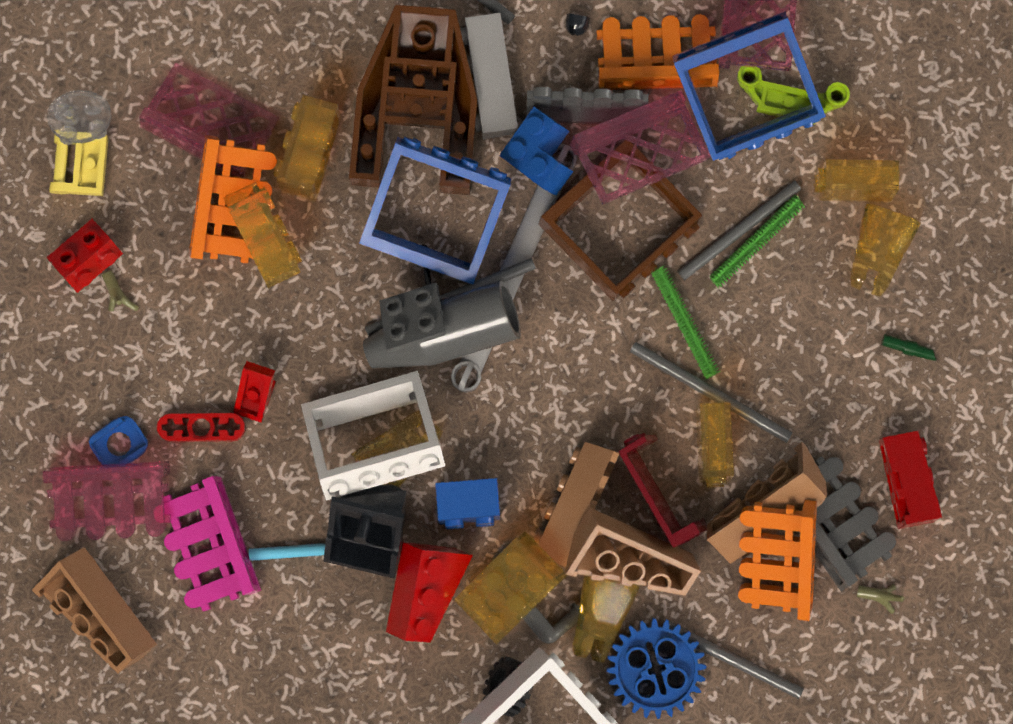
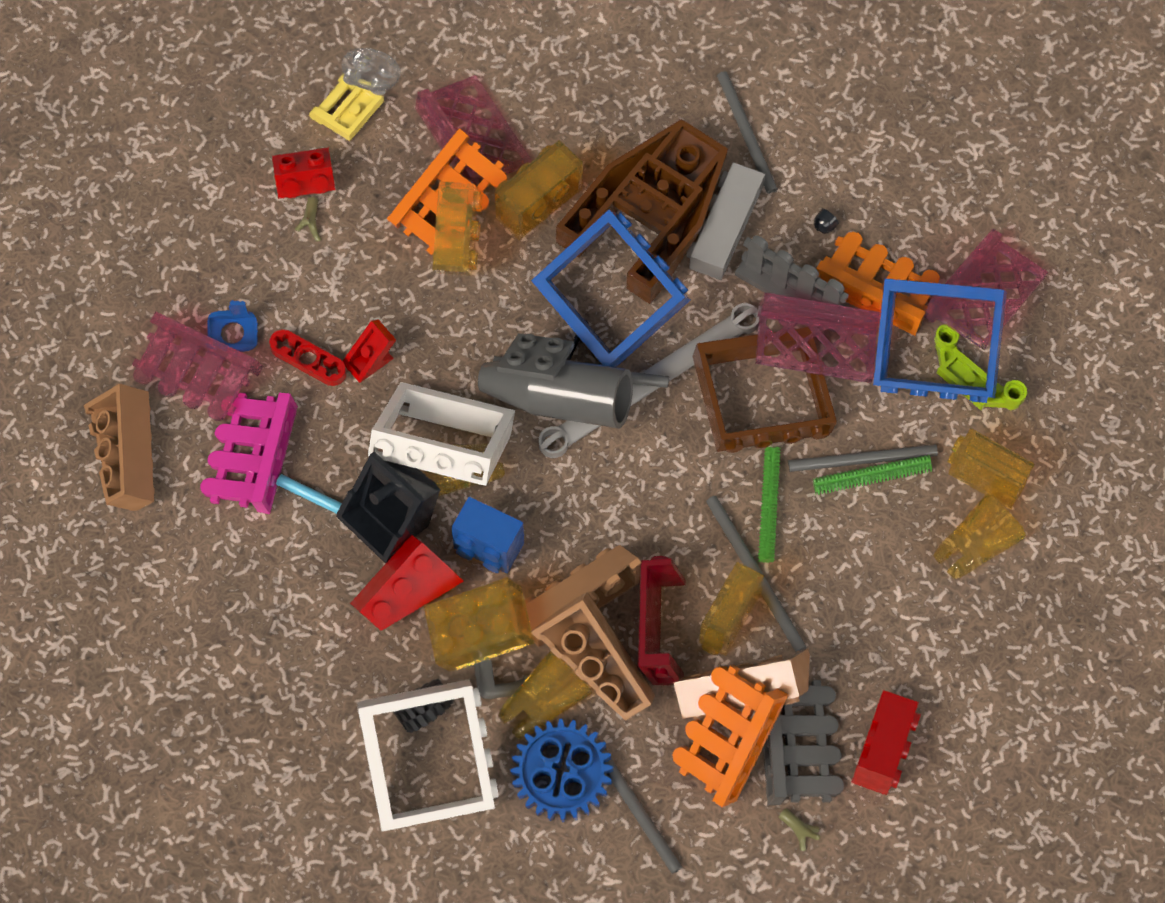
camera: 30 degrees right, 15 degrees down
blue brick [499,107,573,196] -> none
dark green piece [881,334,937,361] -> none

